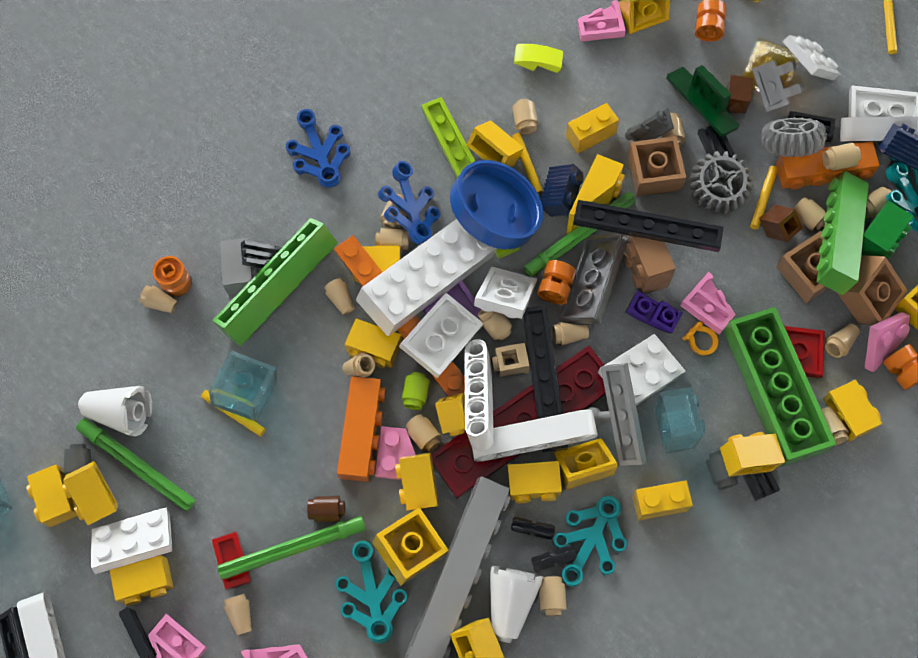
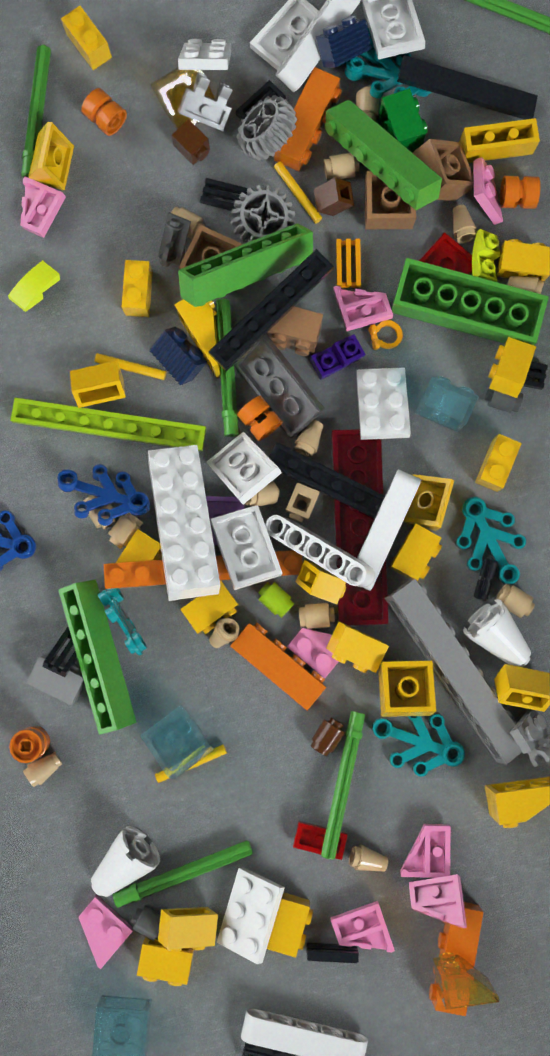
camera: 55 degrees left, 15 degrees up
tan cone [324,278,355,315] -> none
blue piece [450,160,543,249] -> none
black piece [511,517,555,540] -> none
tan brick [512,99,538,135] -> none
light grey plate [587,363,647,466] -> none
dark green bracket [666,65,740,137] -> none
tan brick [822,143,861,171] -> none
none -> bright pink wing [79,895,133,969]
none -> teal plant [97,588,147,656]
none -> bright green brick [178,223,313,307]
none -> light orange tile [336,238,361,288]
none -> neon yellow slope [472,229,501,282]

